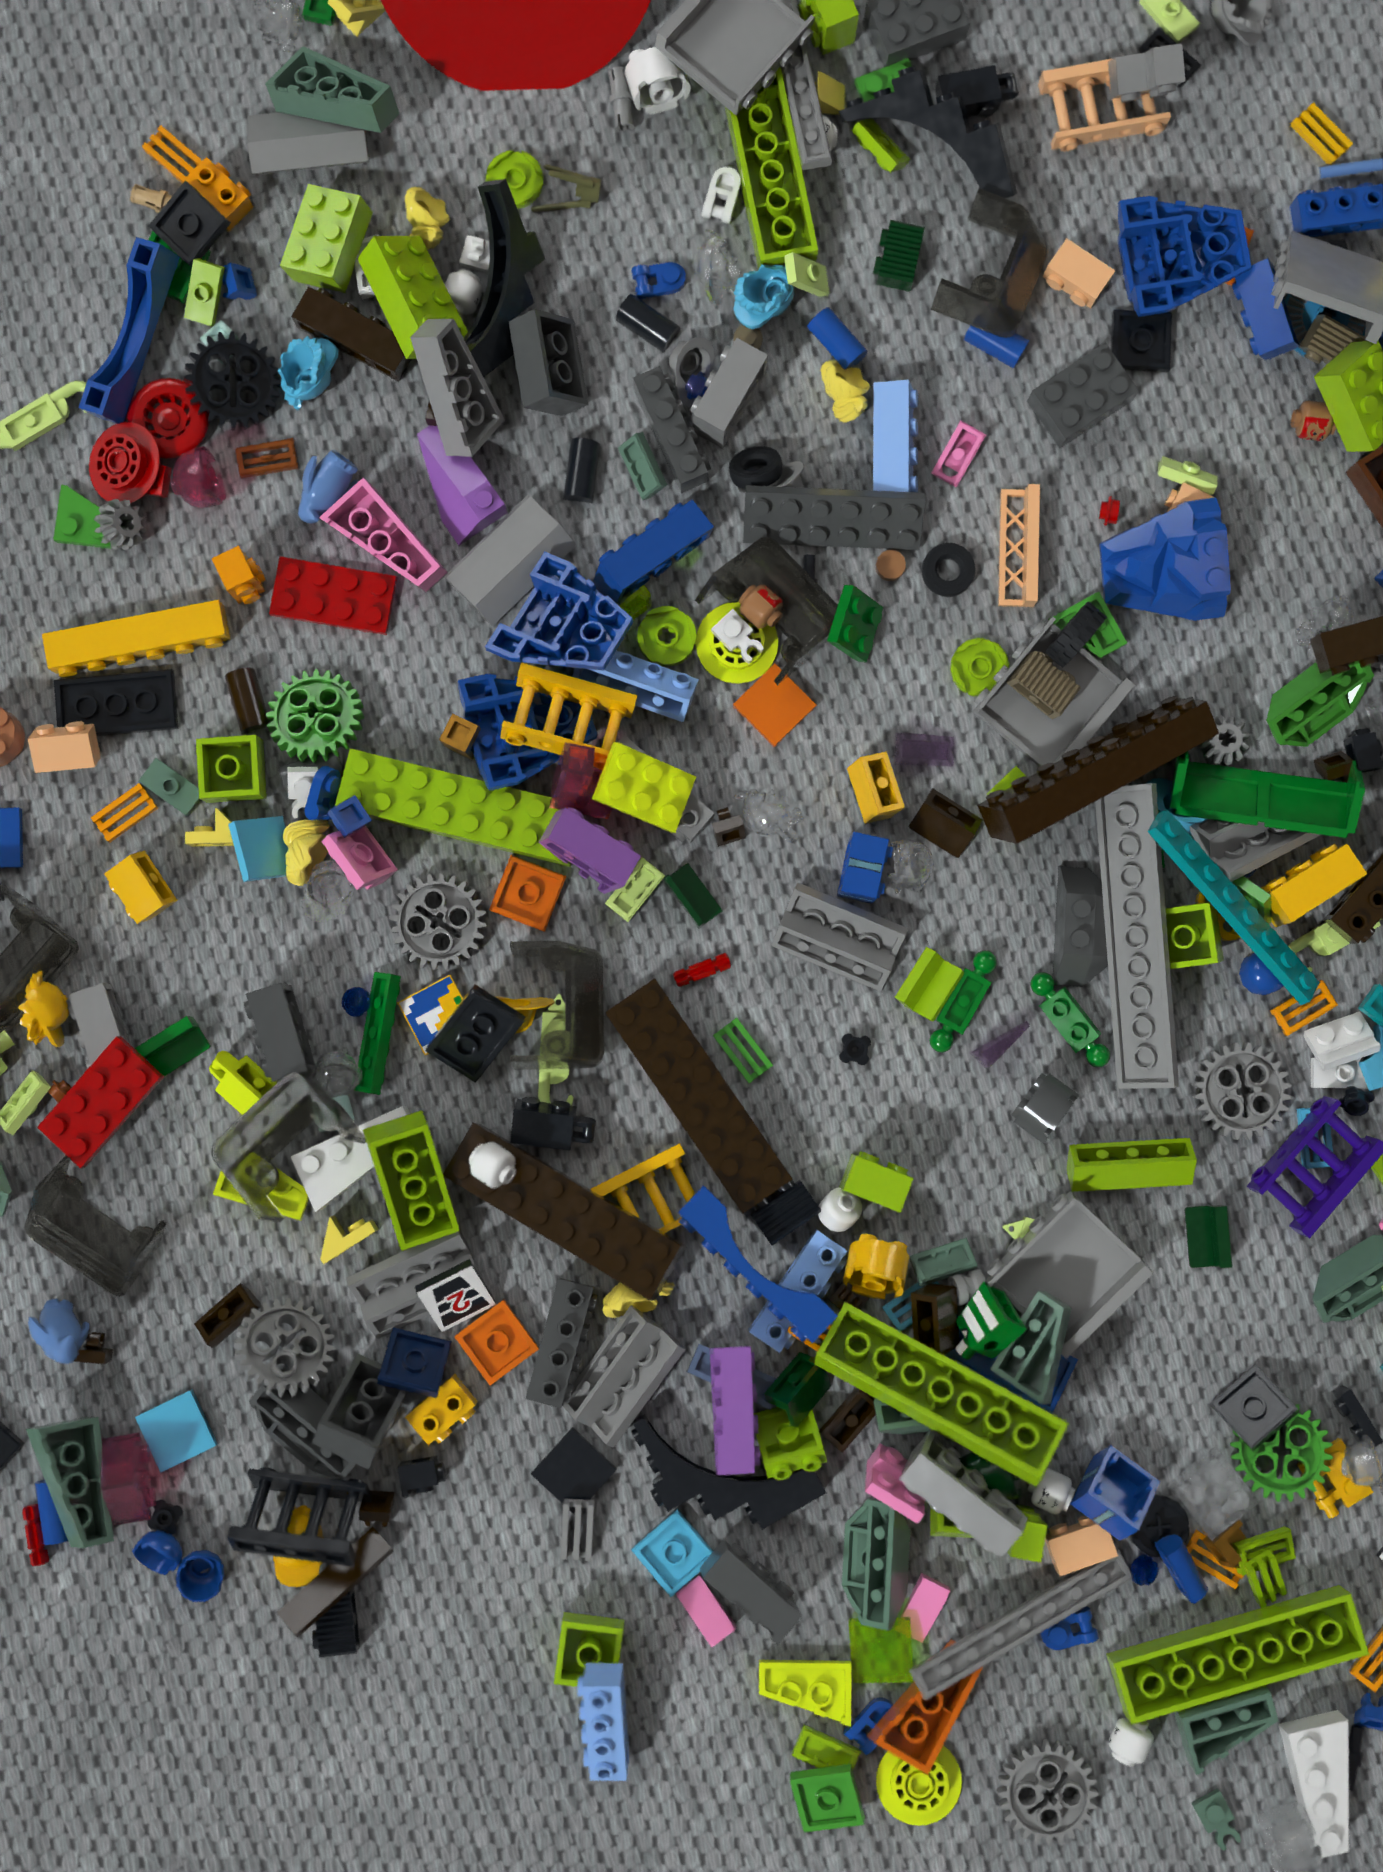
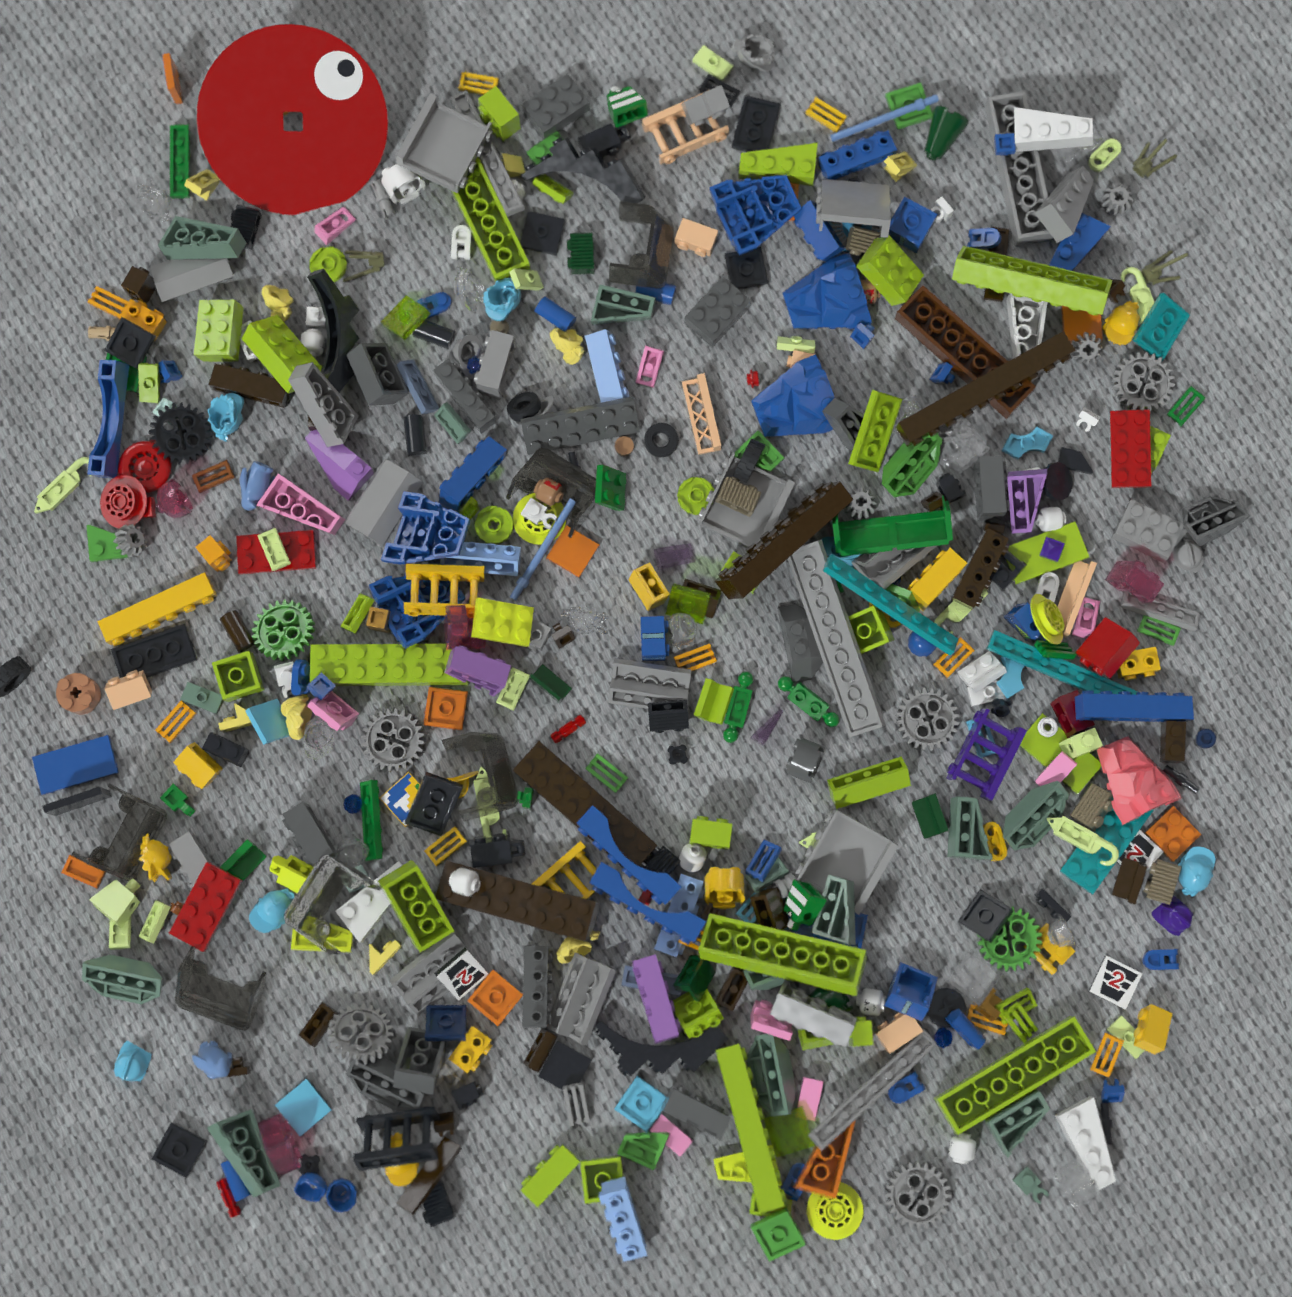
camera: 10 degrees left, 5 degrees down
none -> dark brown brick [121,266,156,304]
none -> green plate [160,783,196,817]
none -> black brick [202,732,249,767]
none -> black brick [230,205,262,250]
none -> medium azure hair [249,888,295,933]
none -> yellowish green plate [257,528,291,571]
none -> bright pink slope [314,207,356,245]
none -> lime tile [340,593,375,634]
none -> clear neon green plate [381,295,431,341]
none -> sand blue plate [397,359,439,414]
none -> yellow tile [424,826,467,866]
none -> medium blue bar [510,498,576,601]
none -> green plate [517,787,534,809]
none -> black plate [520,211,565,256]
none -> lime brick [520,1144,581,1208]
none -> dark brown brick [523,1028,558,1073]
none -> blue arch [577,806,682,905]
none -> sand green wedge [591,284,656,325]
none -> green torso [606,86,648,128]
none -> bright green wing [617,1132,670,1170]
none -> red plate [638,889,653,906]
none -> black brick [648,700,689,733]
none -> clear neon green plate [666,584,710,624]
none -> light orange tile [674,643,717,672]
none -> lime brick [716,1044,787,1213]
none -> black tile [731,95,781,152]
none -> lime wedge [738,143,818,186]
none -> blue tile [745,840,782,882]
none -> blue wedge [782,253,872,329]
none -> dark grey wedge [822,398,864,451]
none -> lime tile [848,390,902,472]
none -> blue tile [850,323,875,349]
none -> sand green wedge [947,796,993,861]
none -> yellow plate [983,822,1007,862]

